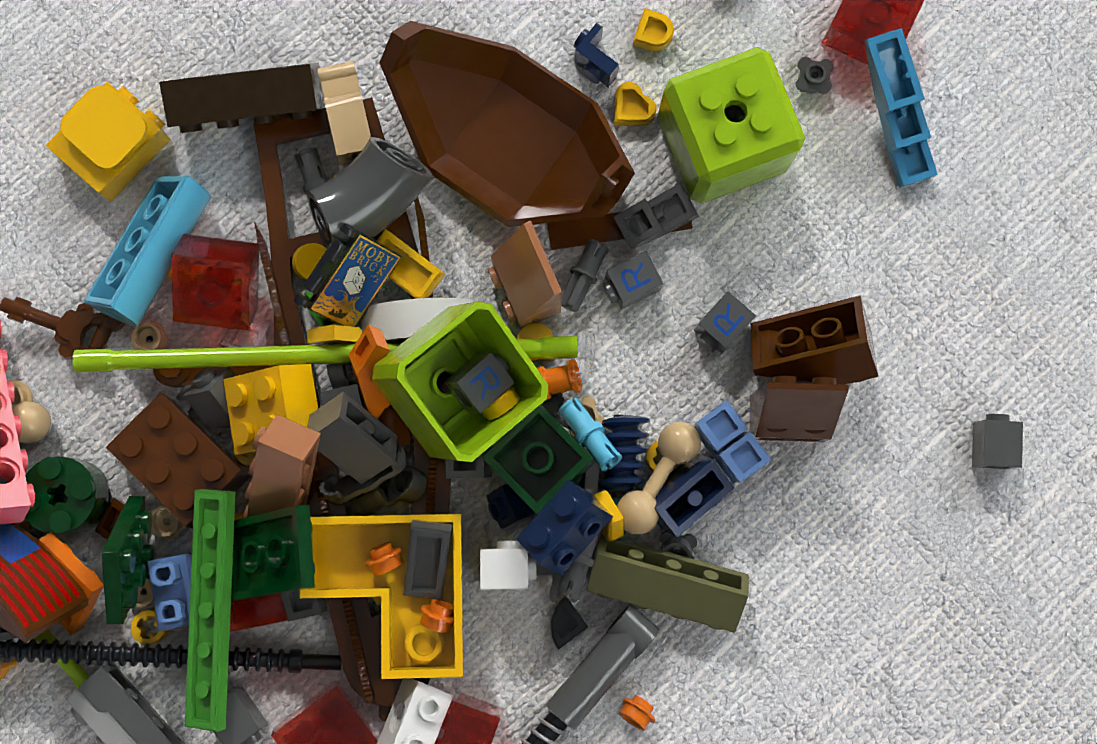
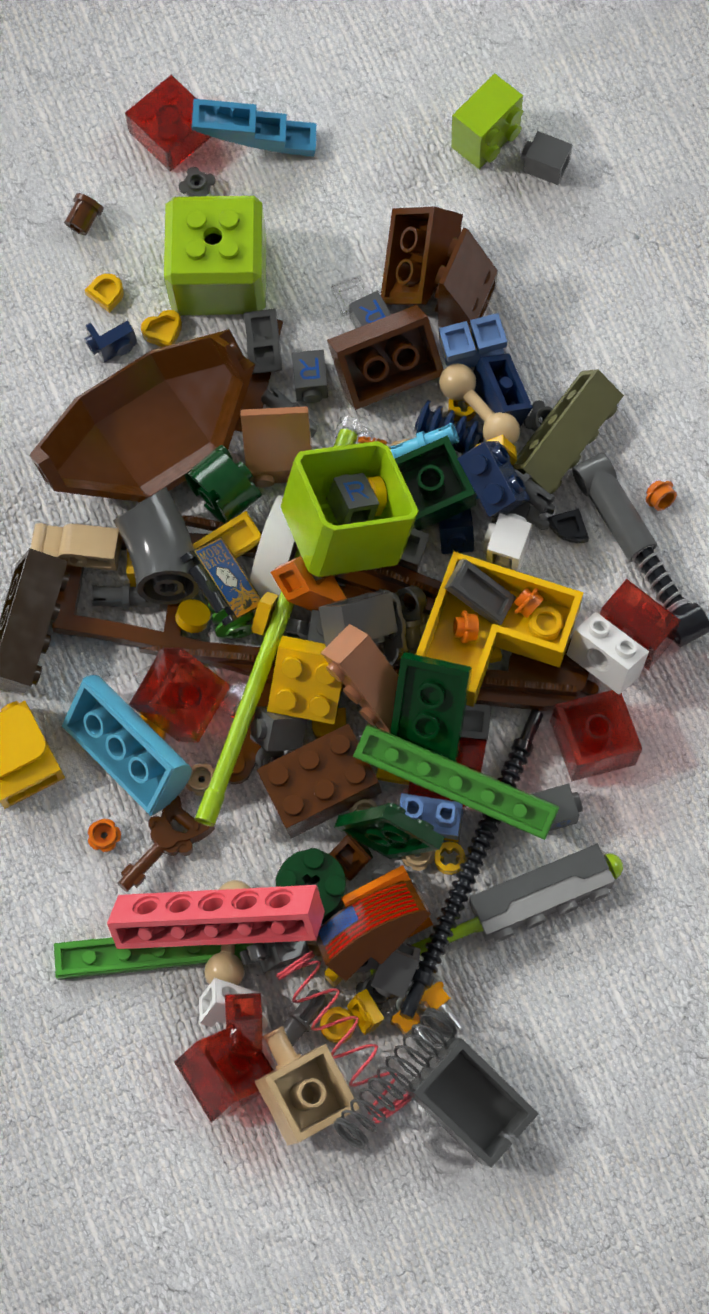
camera: 65 degrees left, 10 degrees down
none -> orange plate [88,819,121,852]
none -> dark green brick [185,445,262,523]
none -> reddish brown brick [327,305,444,410]
none -> lime brick [451,73,523,169]

